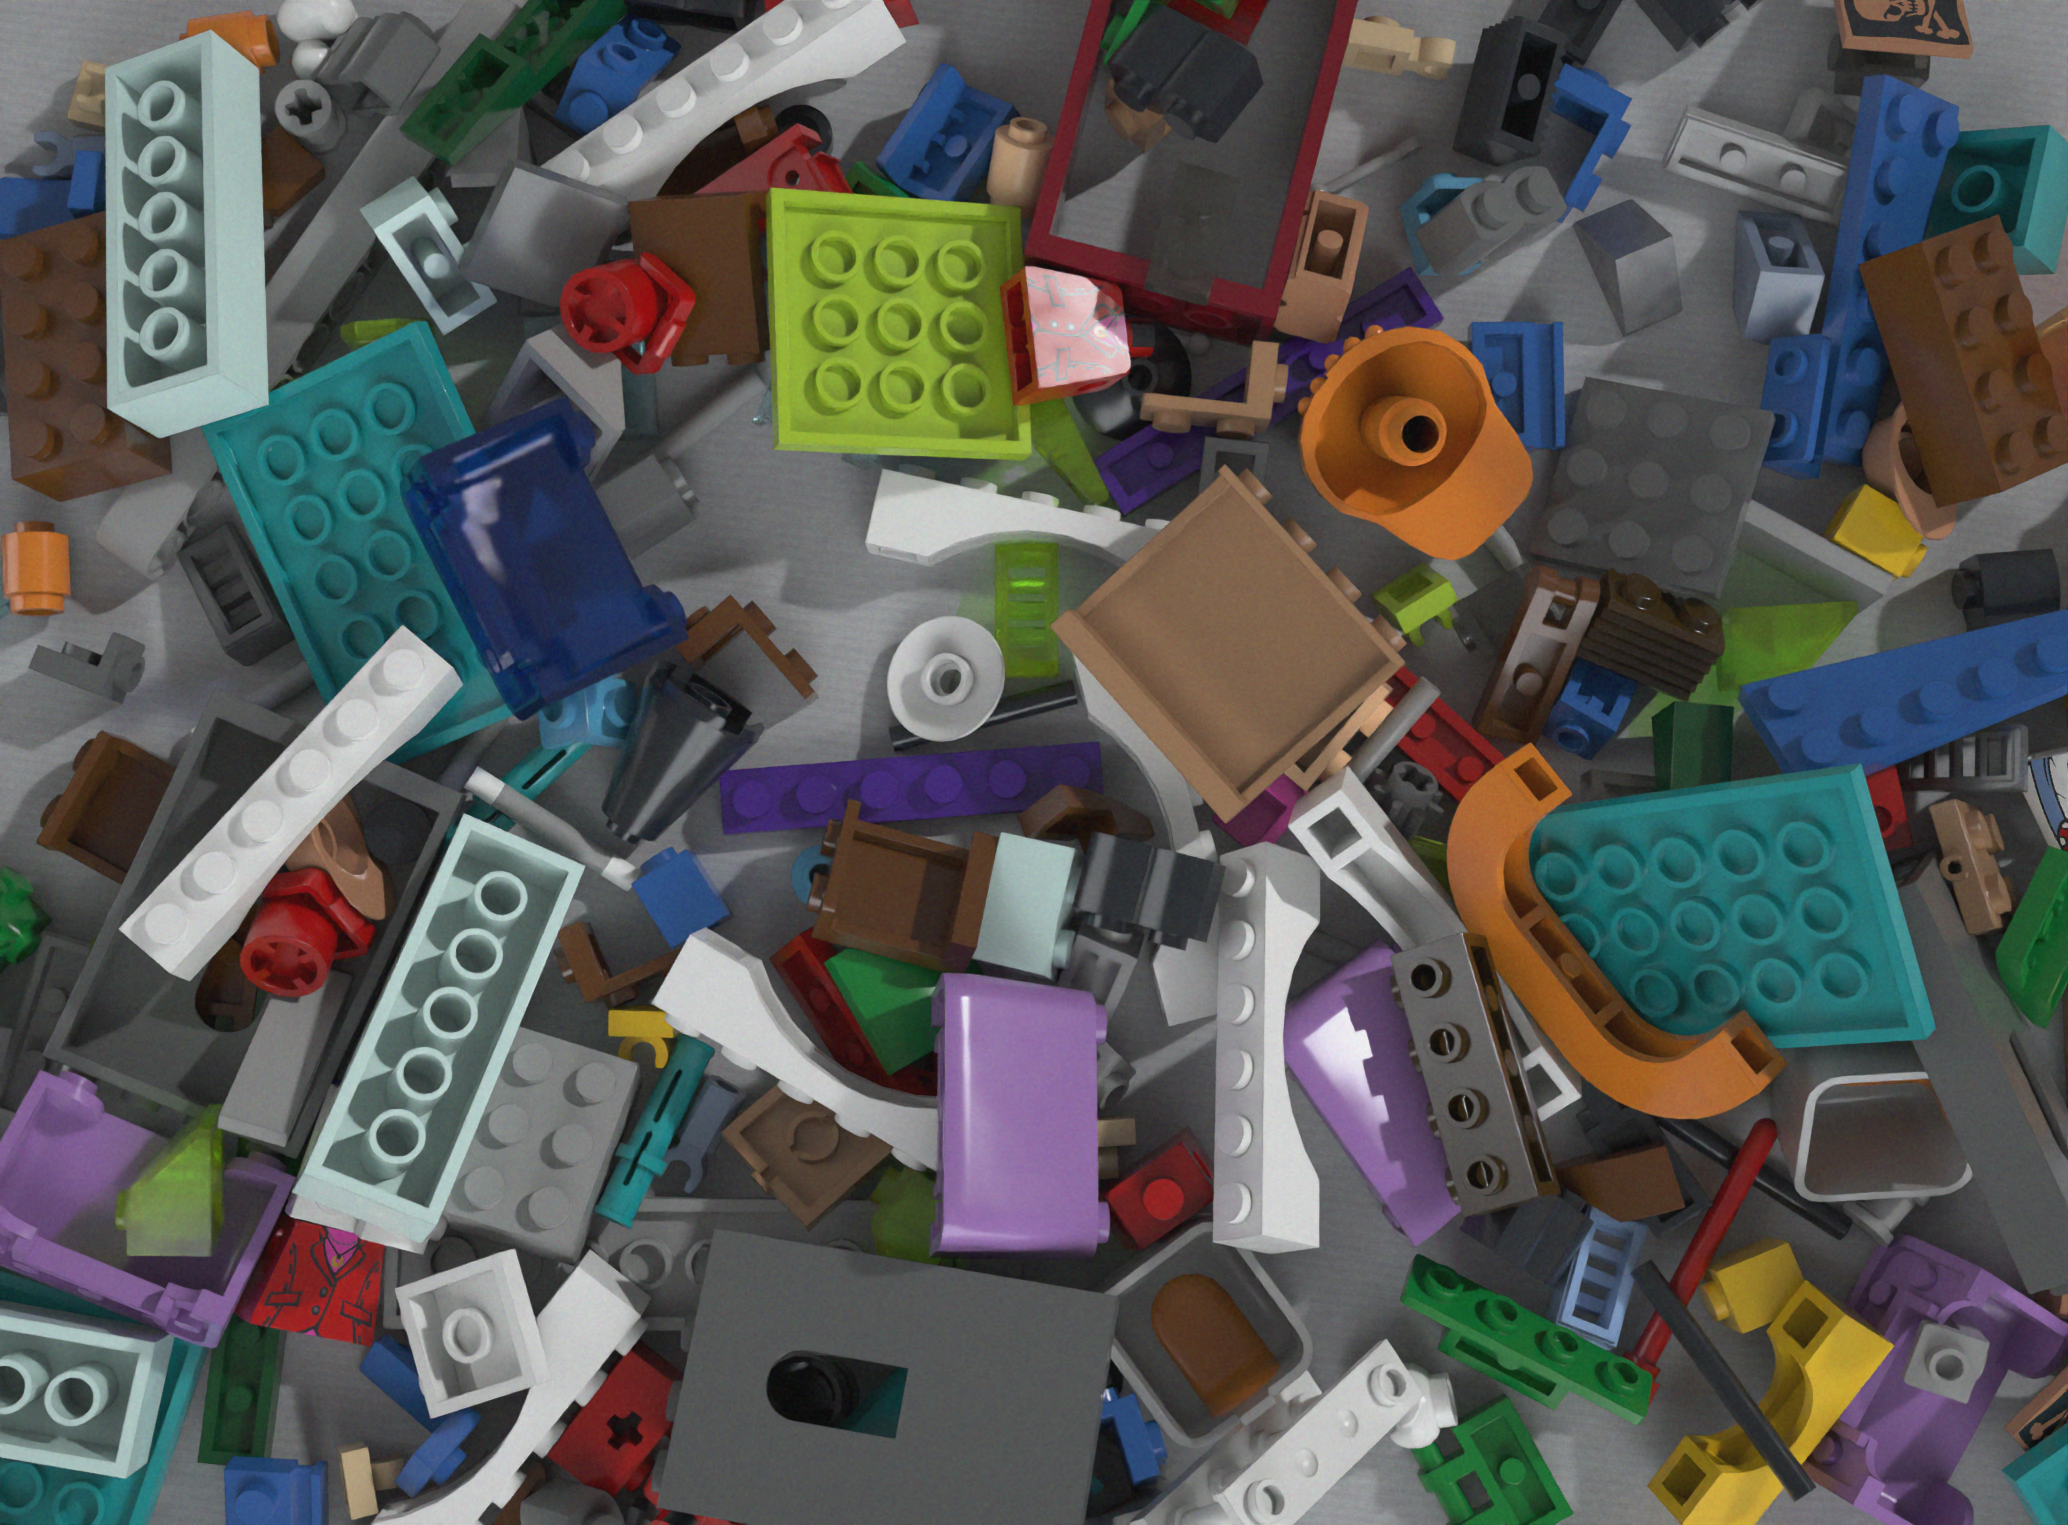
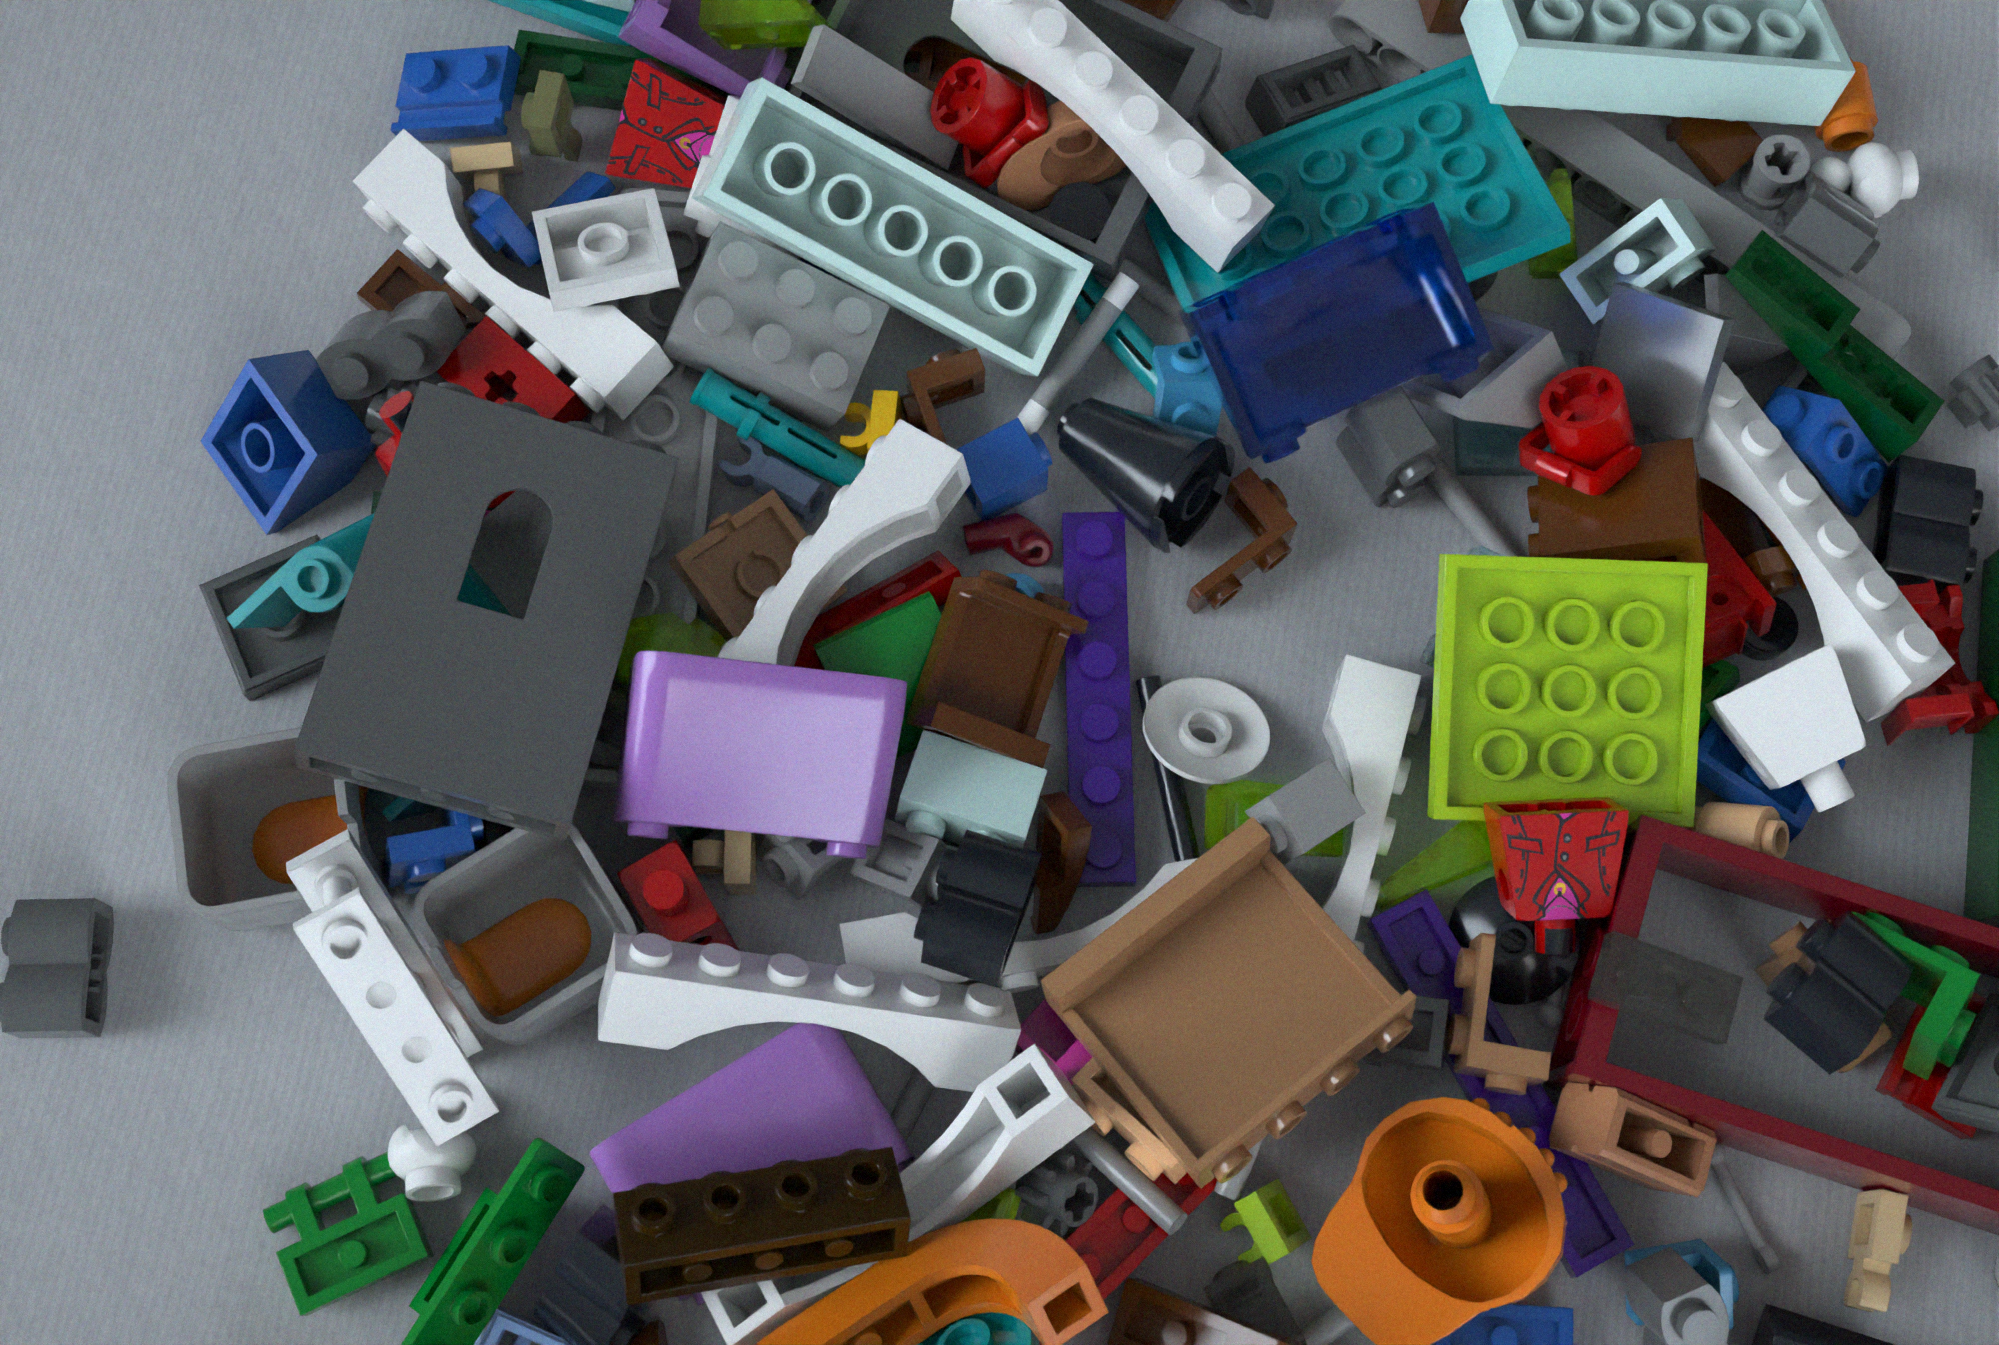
camera: 95 degrees right, 10 degrees down
black wheel [767,1355,860,1428] -> none
none -> olive plate [521,70,583,162]
none -> dark red arm [962,513,1054,568]
none -> light grey brick [1245,757,1366,865]
none -> white torso [1705,644,1866,813]

